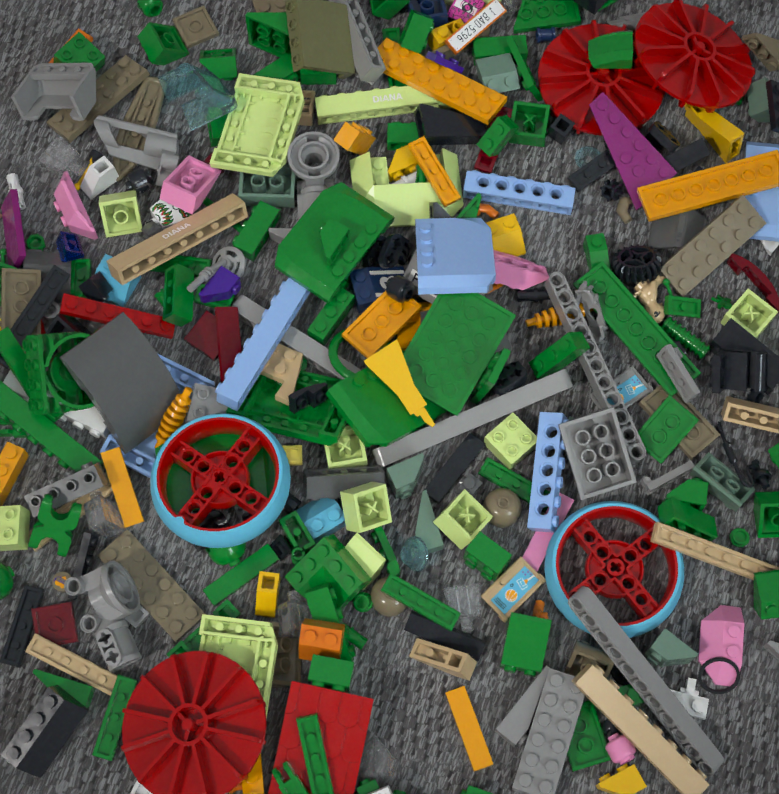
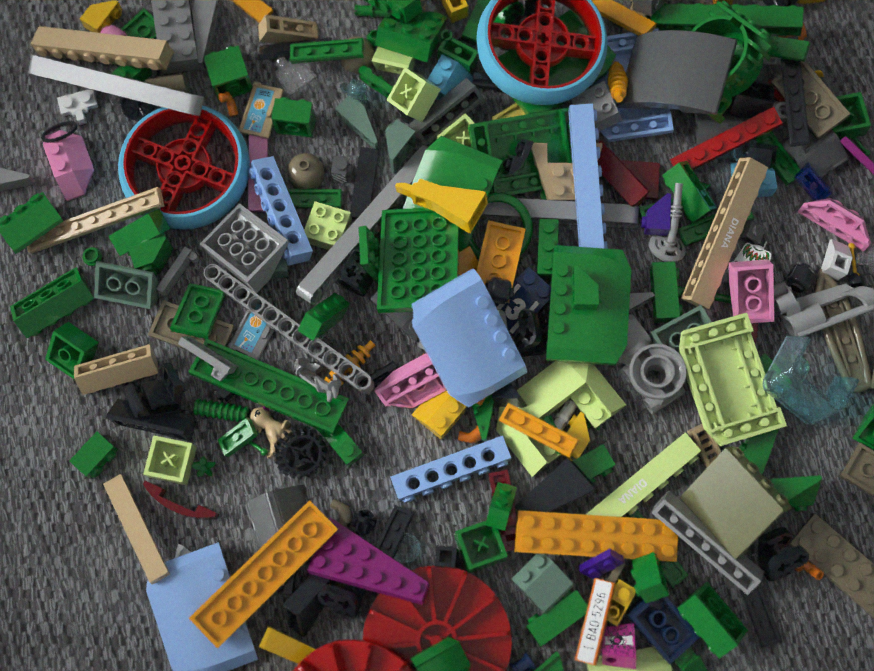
camera: 155 degrees right, 5 degrees up
green tile [26,234,46,251] -> none
yellowish green slope [99,190,142,238] -> none
green slope [199,48,238,81] -> none
light orange brick [334,121,376,155] -> none
yellowish green brick [433,489,493,550] -> none
green wing [506,35,543,102] -> none
sand green slope [644,629,698,667] -> none
dark tan plate [660,195,766,297] -> none
black piece [716,421,772,489] -> none

